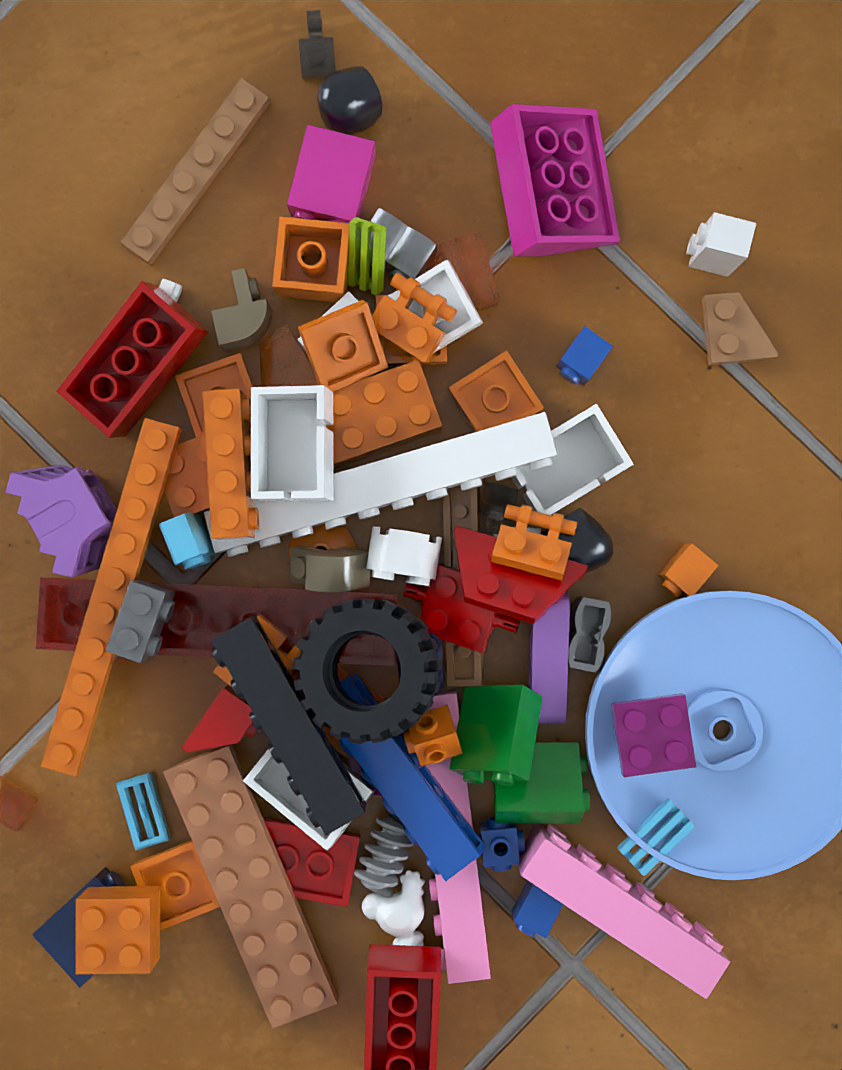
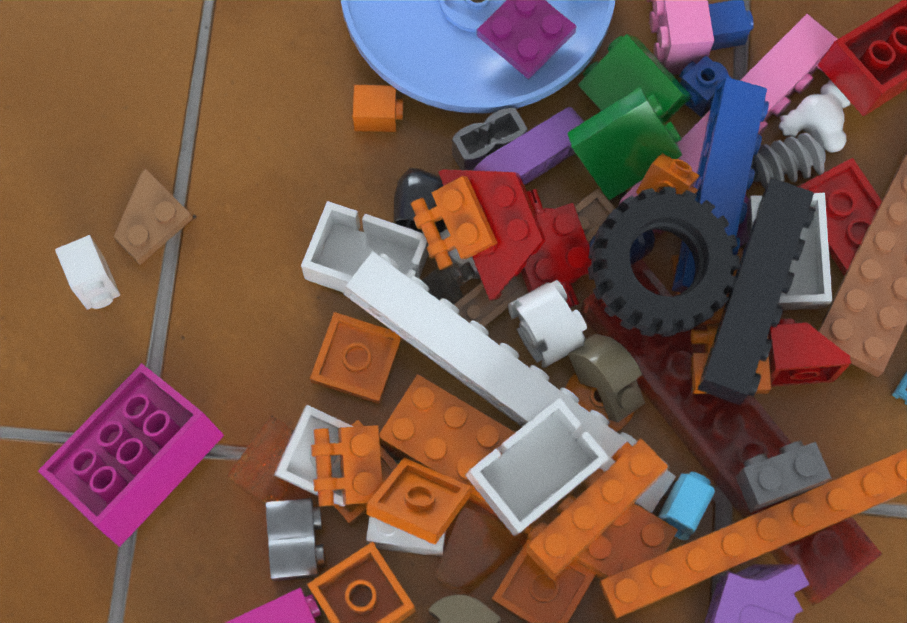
camera: 130 degrees left, 15 degrees down
lime tile [348,217,387,295] -> none
blue brick [556,326,613,386] -> none

